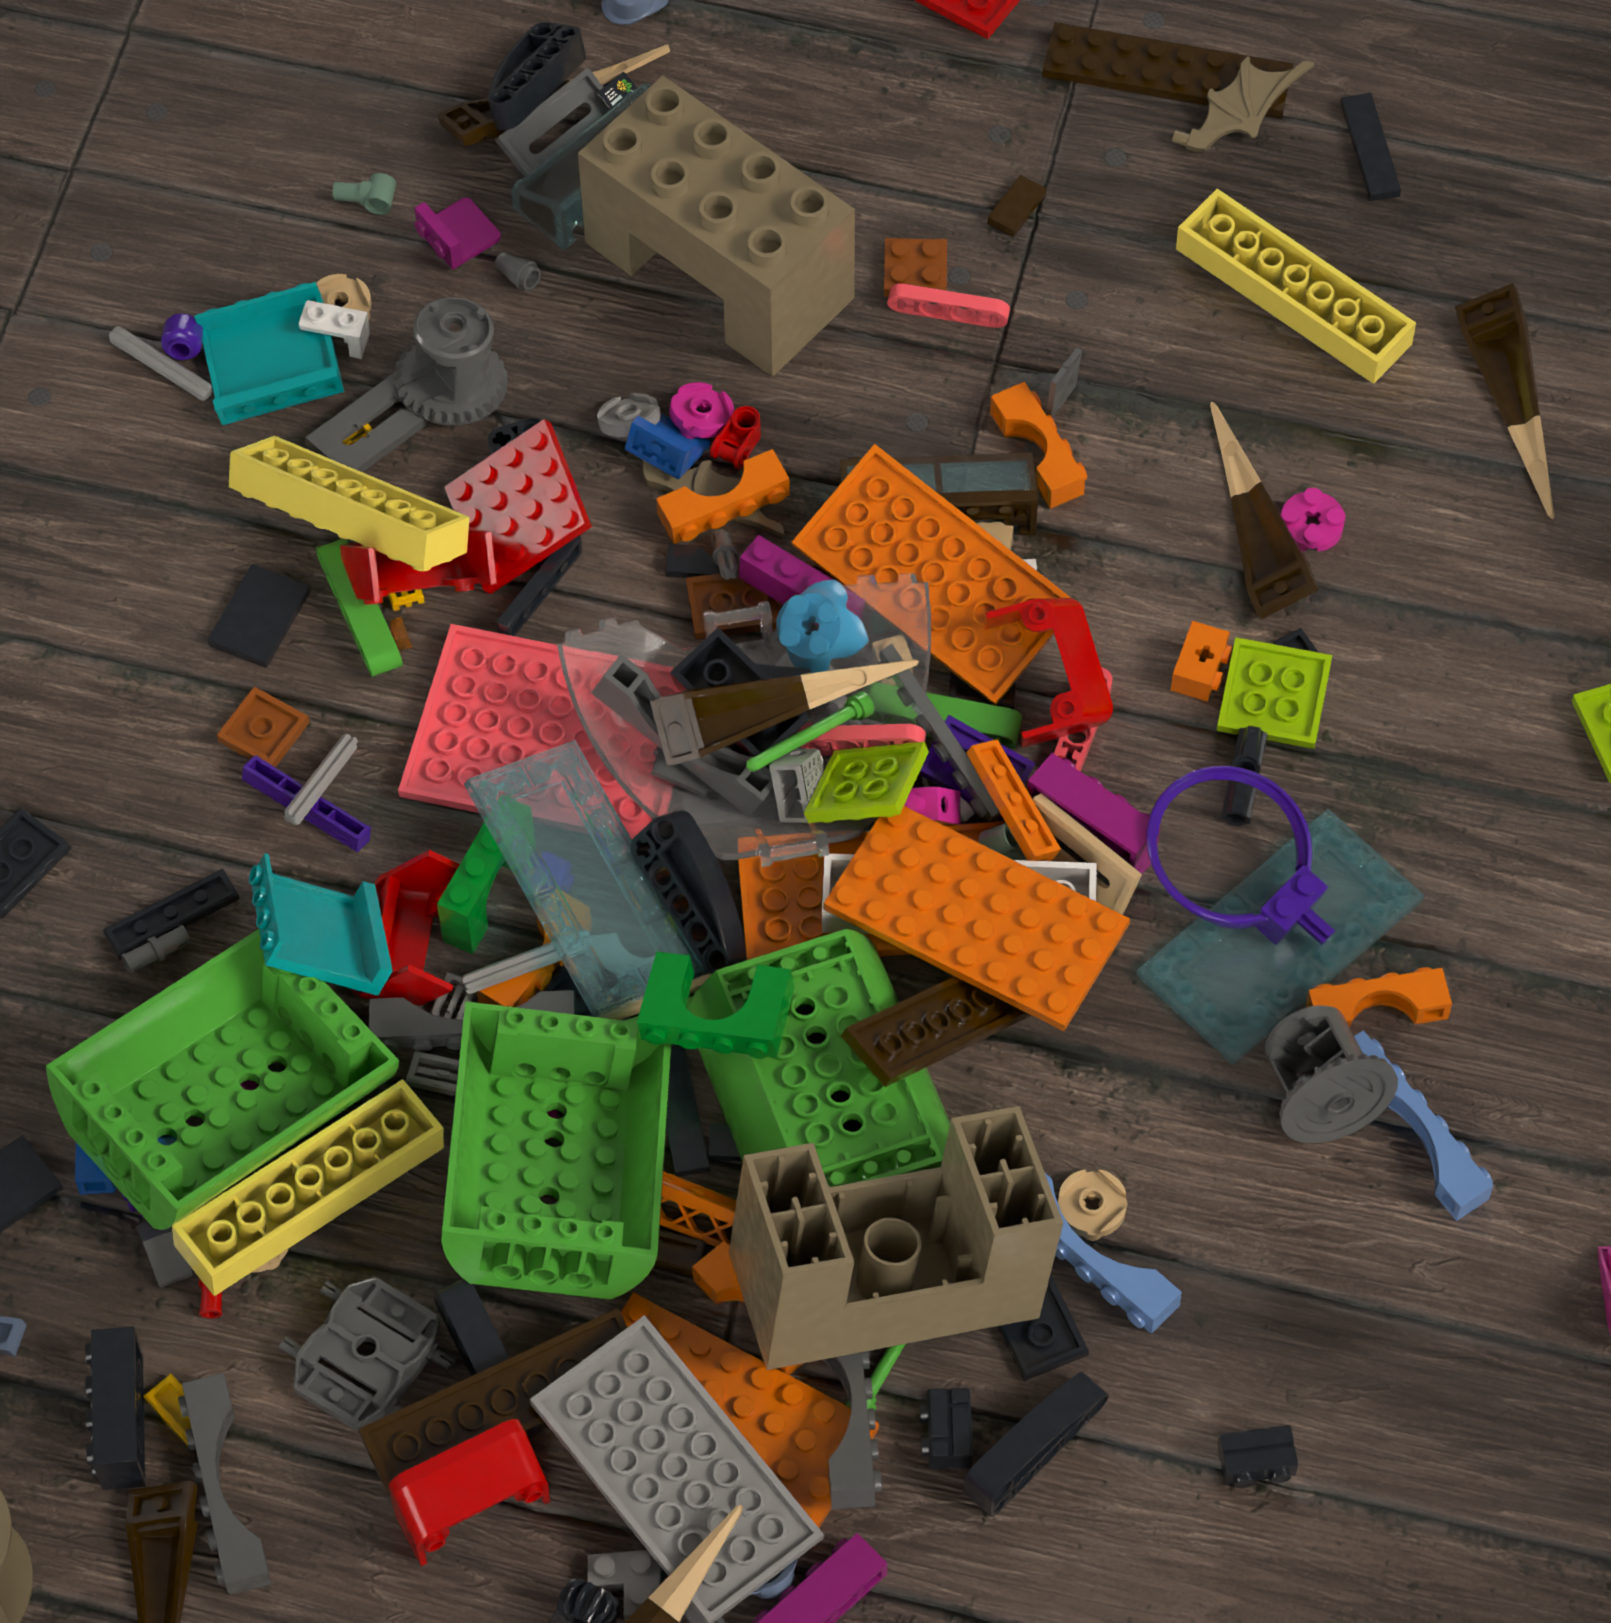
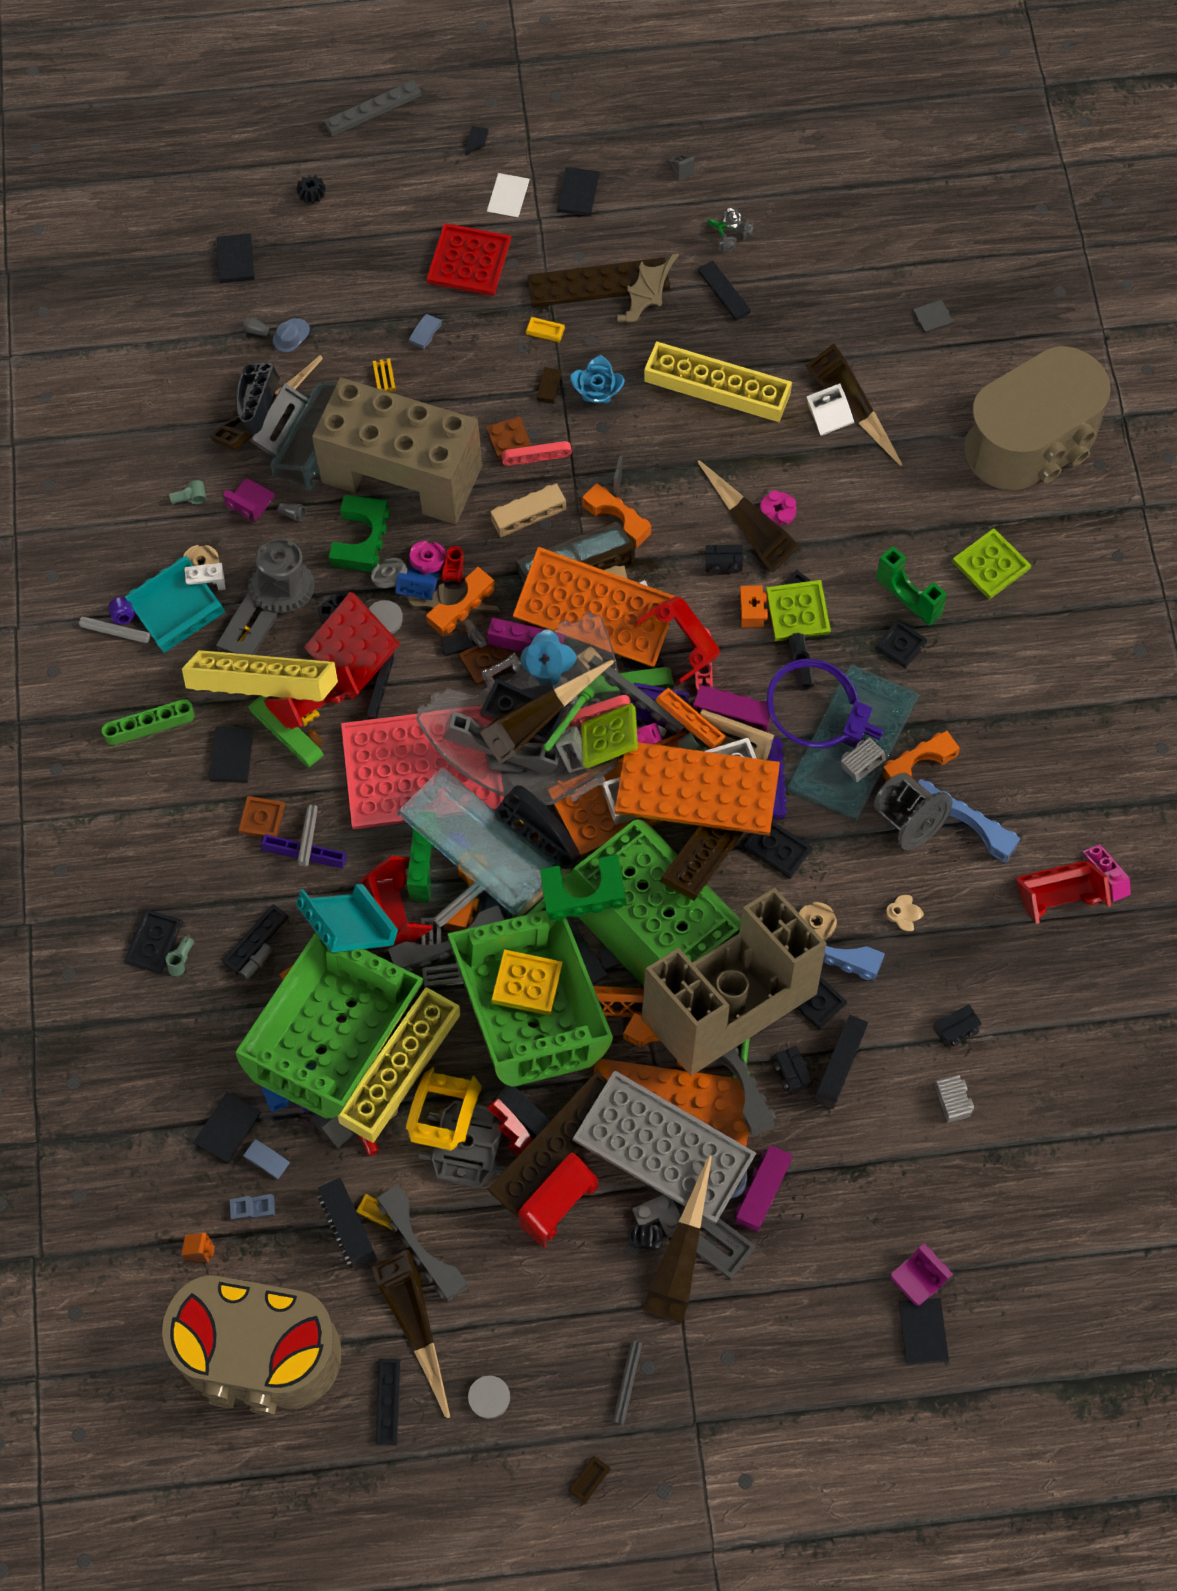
camera: 20 degrees left, 5 degrees up
black sticker [598,72,638,111] -> none
none -> bright green beam [102,700,195,746]
none -> sand green pin [166,936,194,976]
none -> sand blue slope [243,1139,290,1179]
none -> green arch [329,494,391,572]
none -> light grey tile [369,600,403,634]
none -> yellow tile [373,358,396,392]
none -> yellow wedge [406,1067,482,1151]
none -> sand blue slope [409,314,442,349]
none -> red slope [487,1099,533,1156]
none -> tan brick [491,483,566,537]
none -> yellow plate [491,949,562,1016]
none -> yellow tile [526,317,565,343]
none -> dark azure brick [570,355,625,403]
none -> black brick [705,545,743,574]
none -> dark grey plant [707,207,754,252]
none -> black tile [743,821,813,879]
none -> dark purple piece [769,738,787,819]
none -> white slope [806,384,854,436]
none -> light grey brick [840,737,886,782]
none -> black tile [875,620,928,669]
none -> green arch [876,546,947,626]
none -> tan plate [886,895,924,932]
none -> light grey brick [934,1075,974,1123]
none -> red windscreen [1016,861,1112,924]

